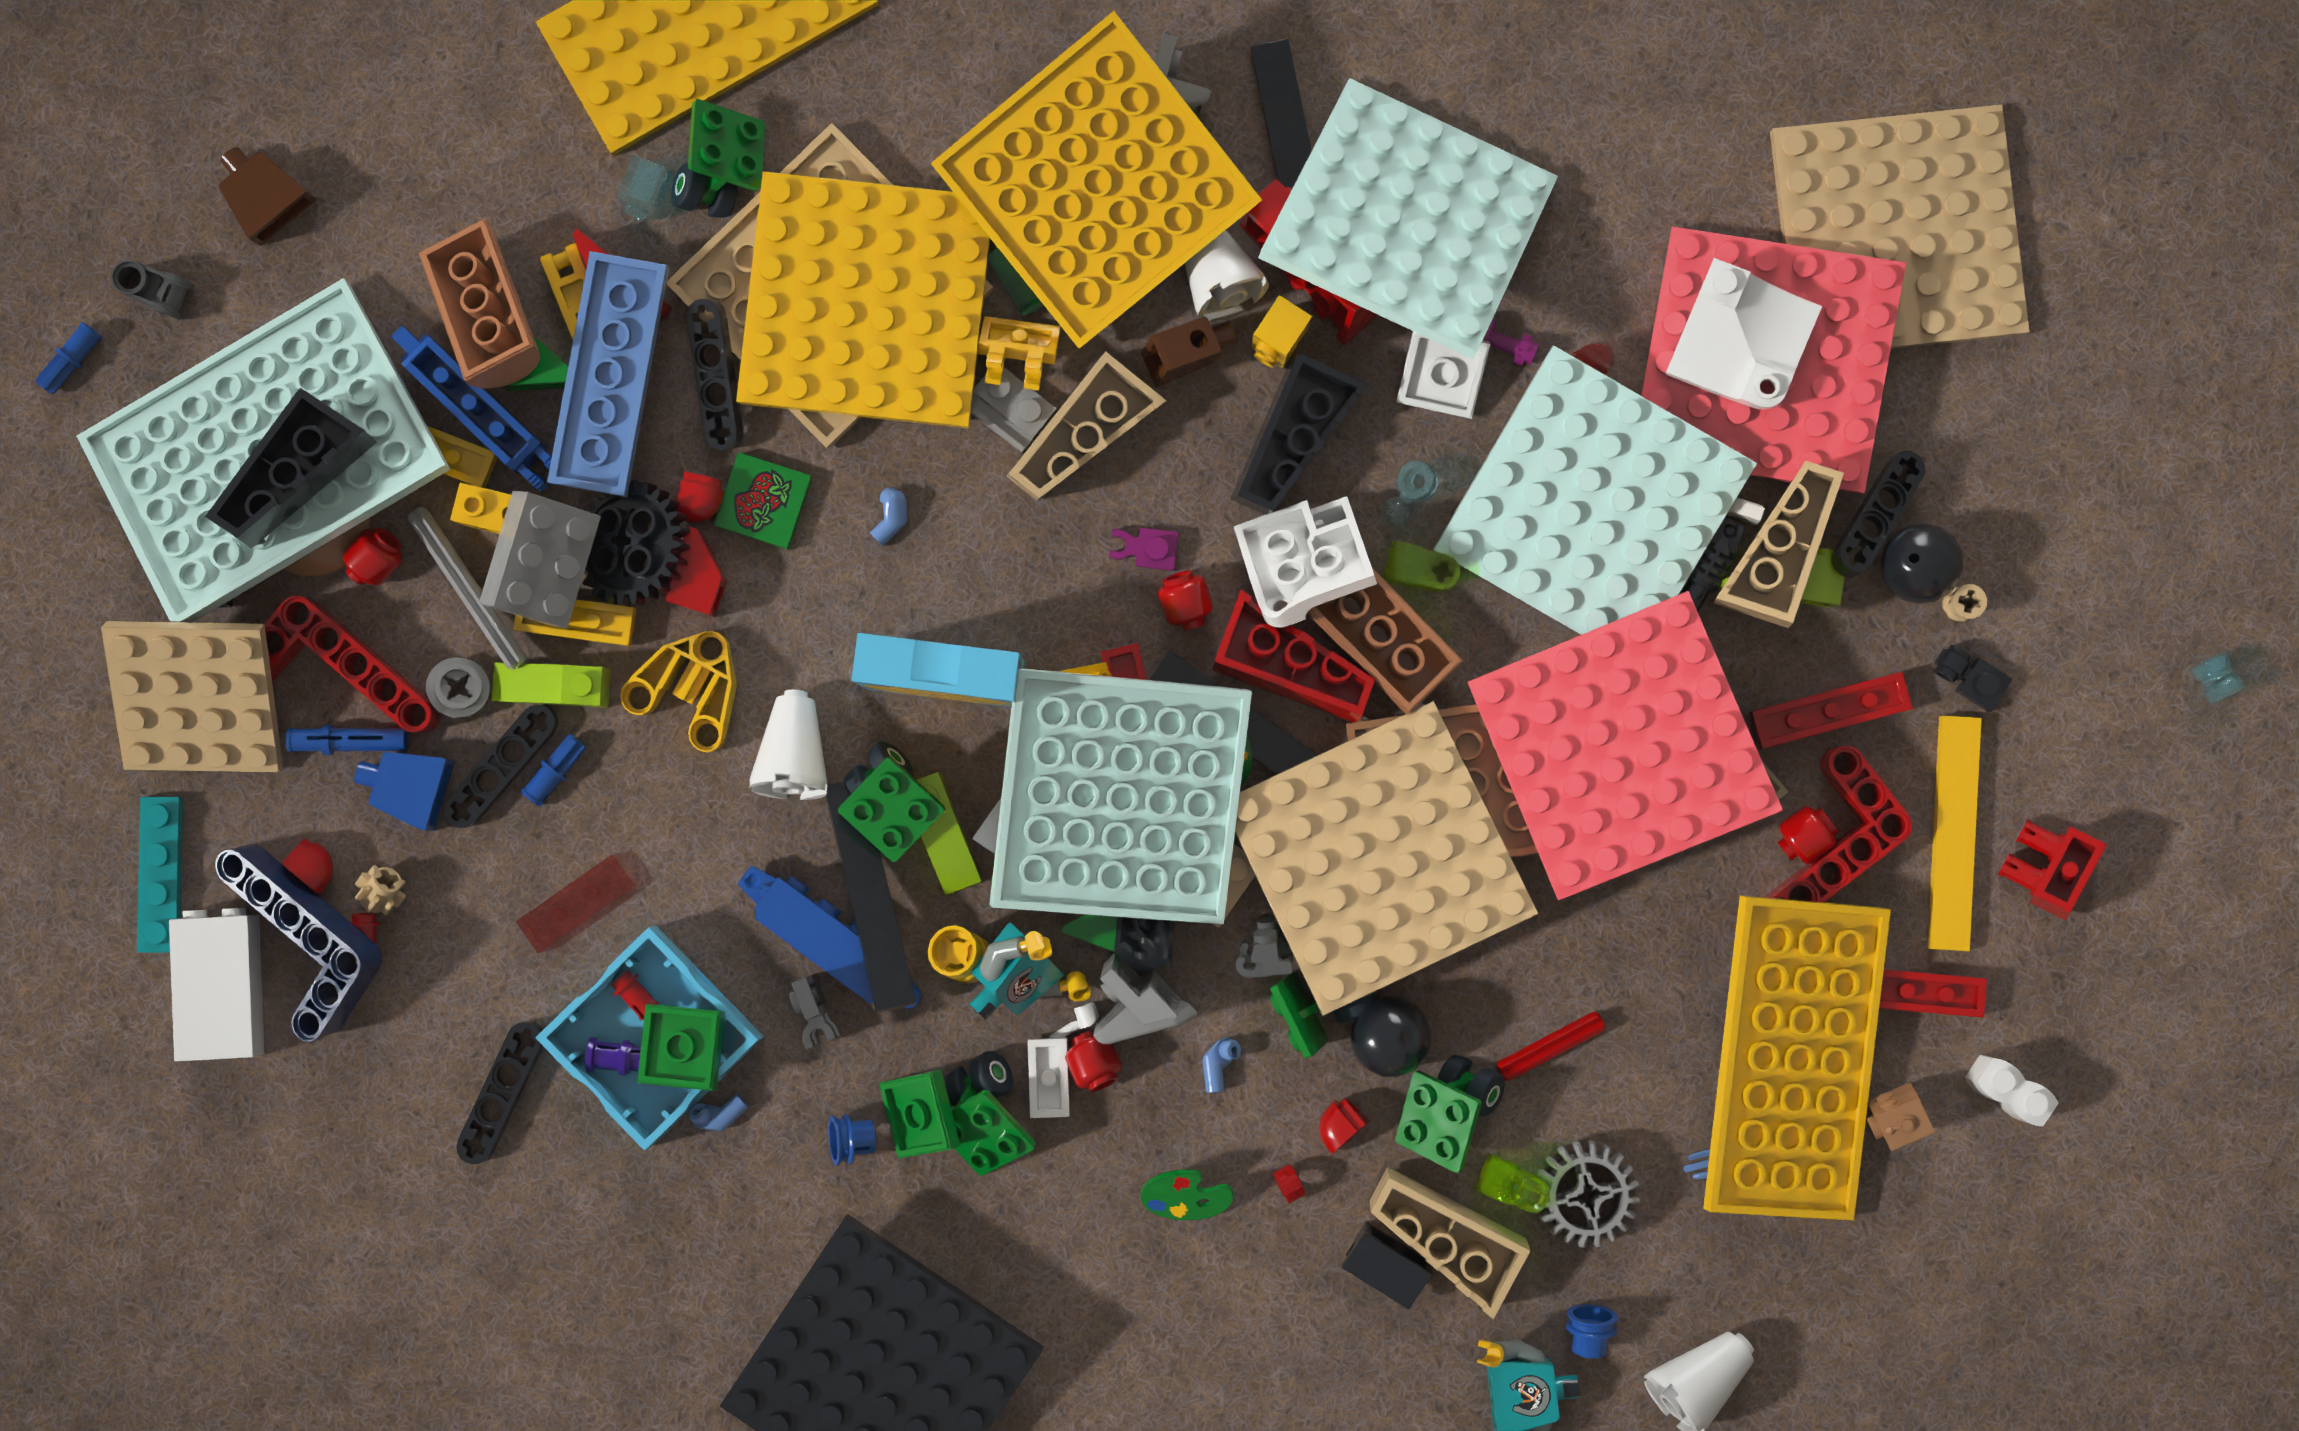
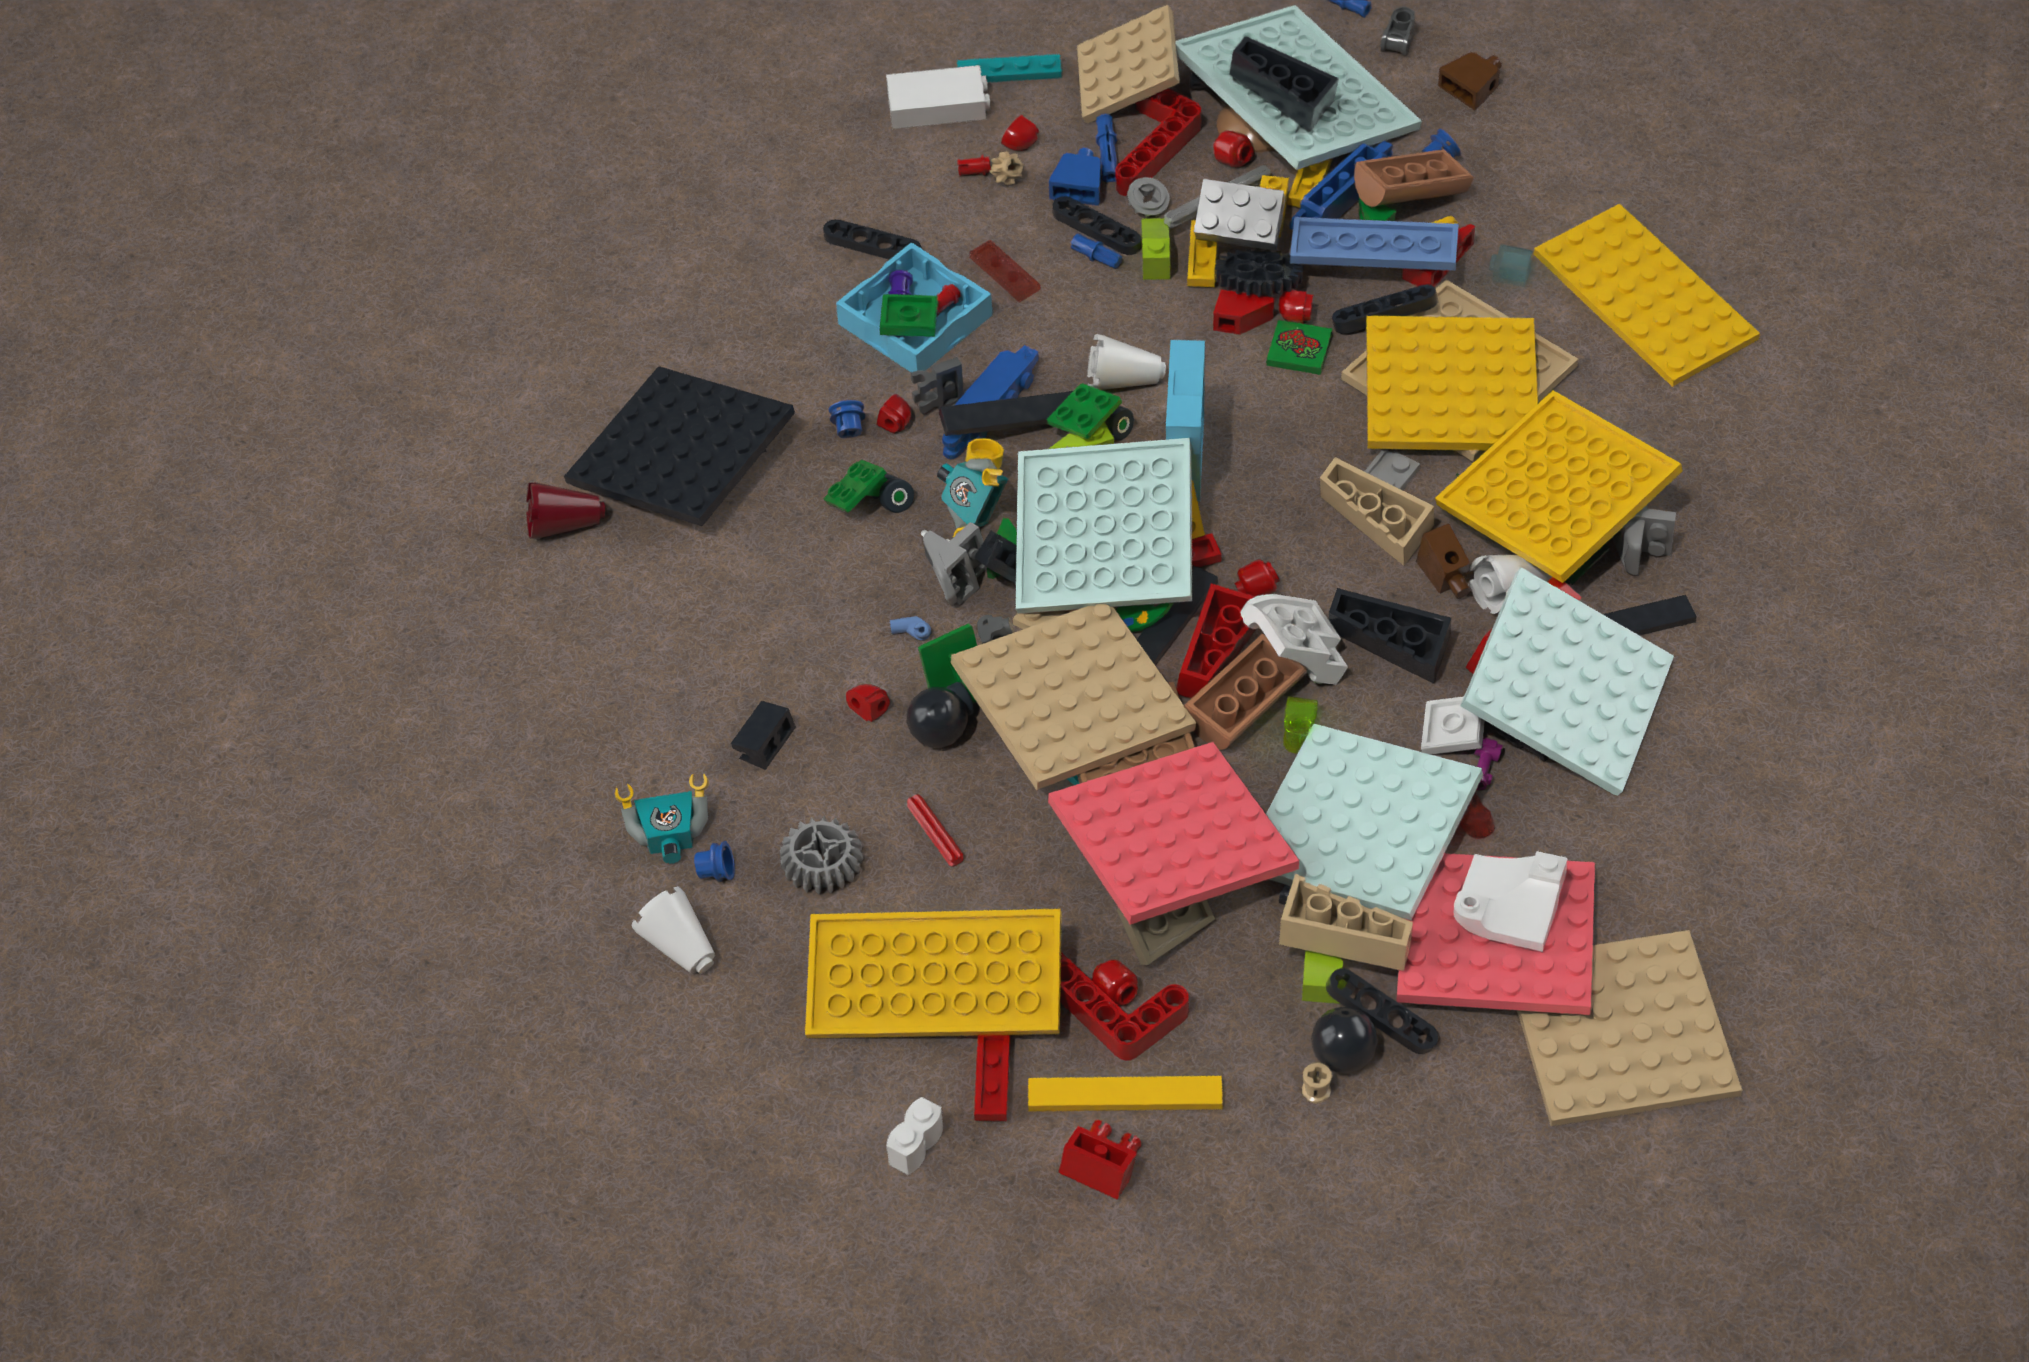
camera: 85 degrees right, 35 degrees down
dark blue beam [216,844,382,1042] -> none
yellow connector [620,631,737,753] -> none
green plate [671,99,765,218] -> none
medium blue arm [689,1093,750,1131] -> none
medium blue arm [870,487,908,546] -> none
green tile [879,1069,961,1159] -> none
yellow plate [978,316,1061,390] -> none
white plate [1028,1037,1070,1118] -> none
red head [1065,1031,1122,1093] -> none
magenta plate [1109,527,1178,572] -> none
green piece [1140,1169,1233,1221] -> none
yellow brick [1251,295,1312,368] -> none
red axle [1273,1164,1306,1204] -> none
tan wedge [1370,1167,1530,1320] -> none
clear light blue plate [1382,461,1439,527] -> none
green plate [1395,1055,1505,1173] -> none
clear neon green piece [1473,1153,1550,1213] -> none
red plate [1749,672,1913,749] -> none
medium nougat head [1866,1082,1935,1151] -> none
black plate [1934,644,2012,712] -> none
clear light blue wheel [2190,651,2246,704] -> none
none -> red piece [876,394,911,433]
none -> blue piece [1422,129,1461,158]

